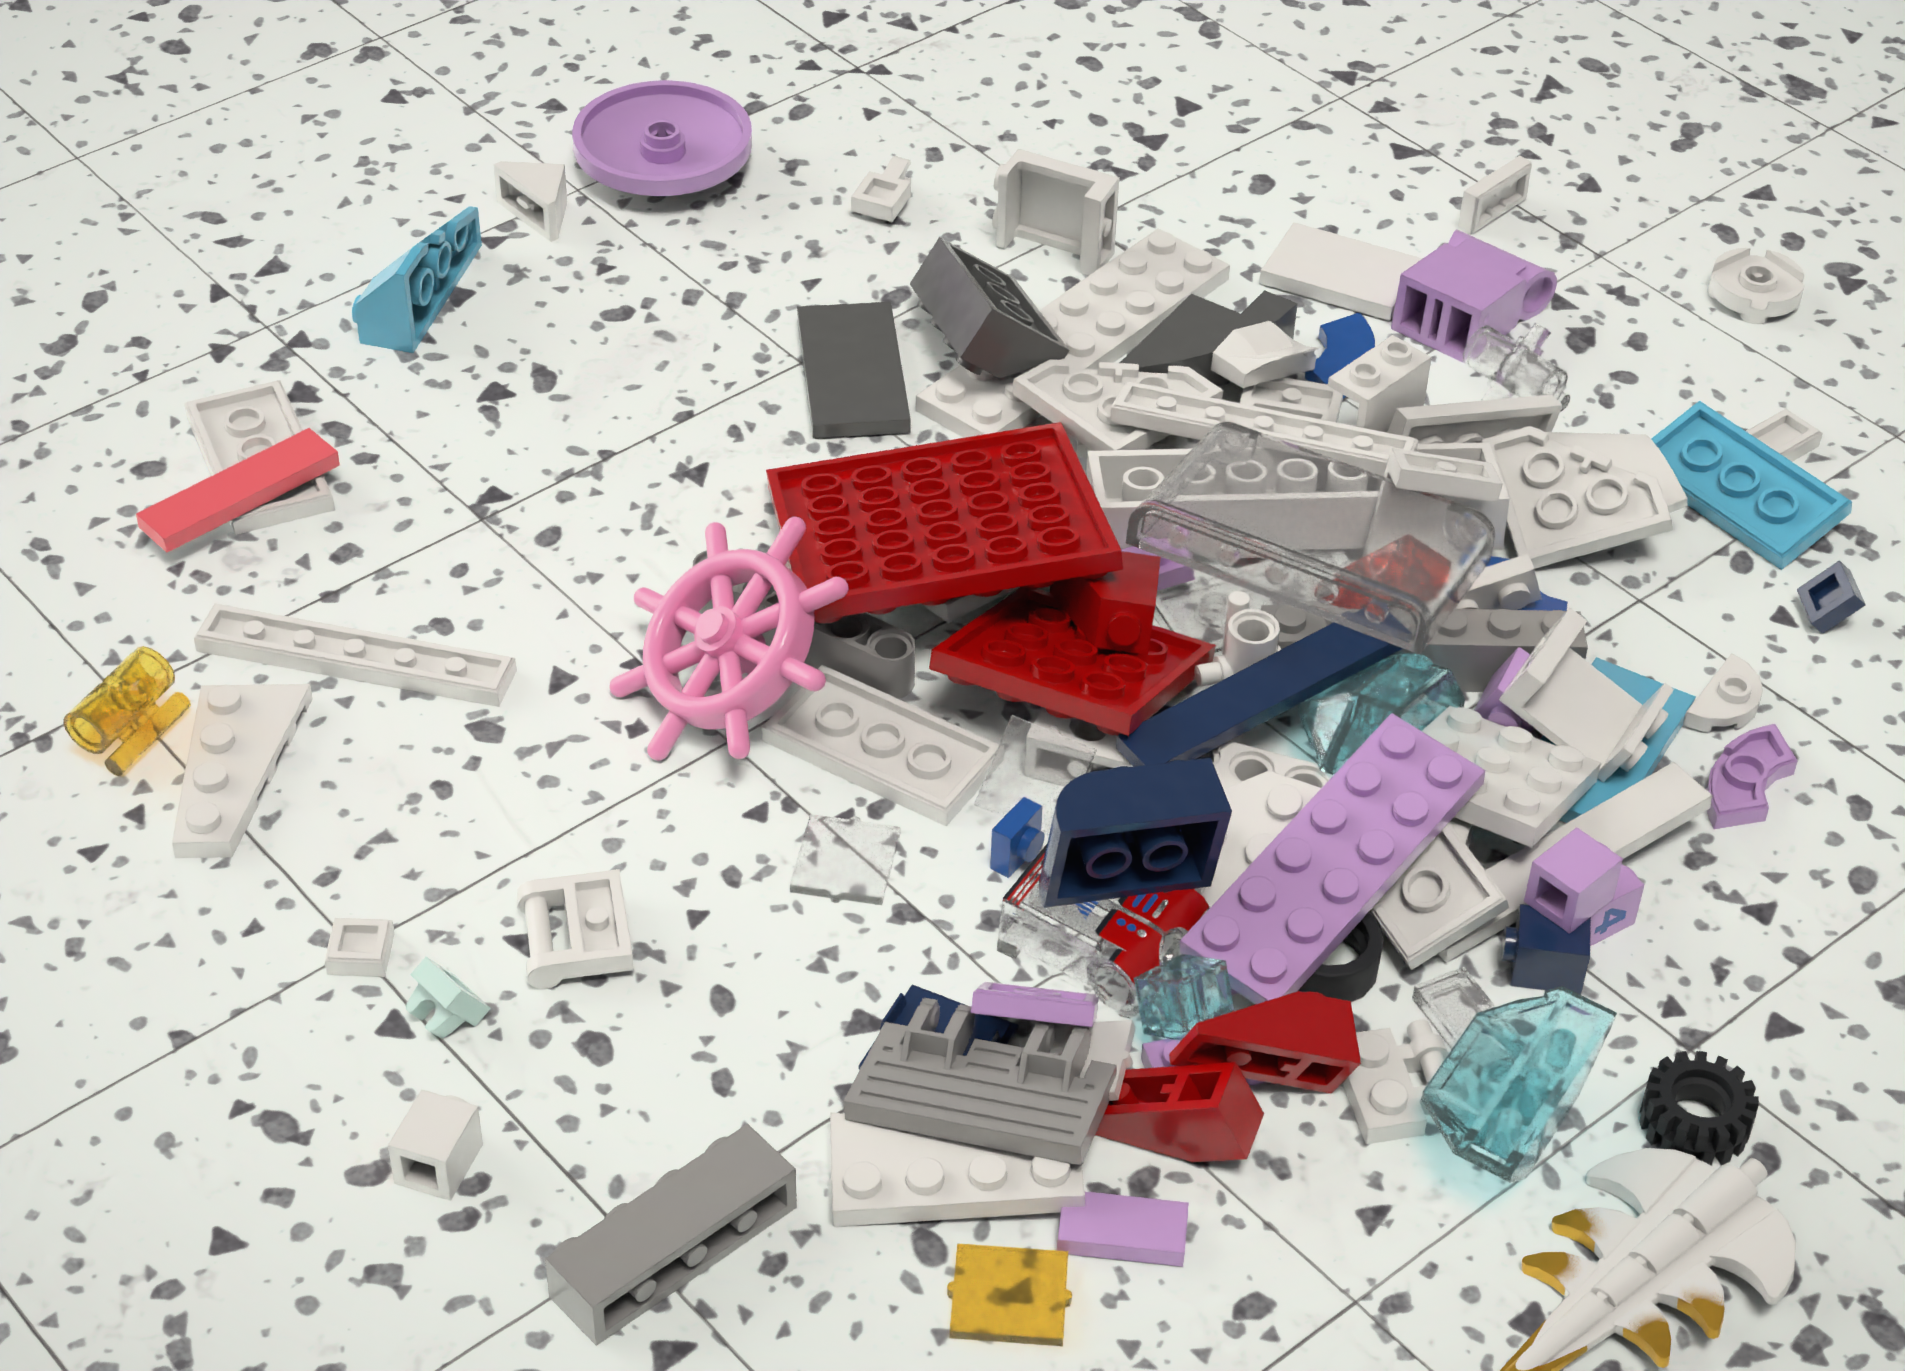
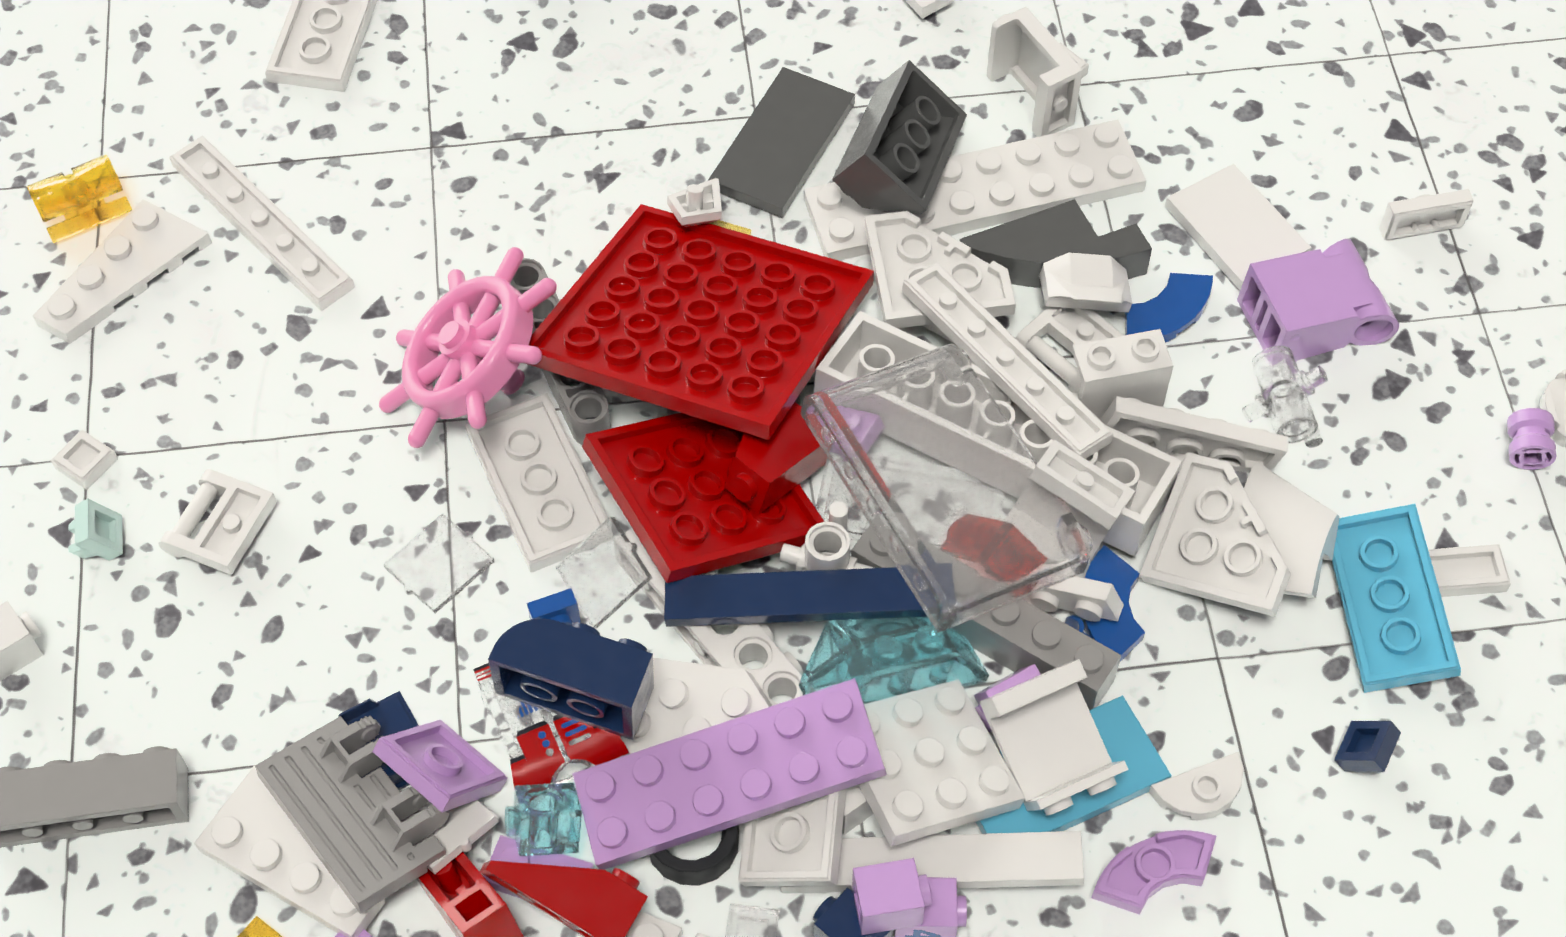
camera: 35 degrees right, 15 degrees up
coral tile [136,428,340,553] -> none
none -> white piece [667,178,722,227]
none -> lavender wheel [1507,408,1557,470]

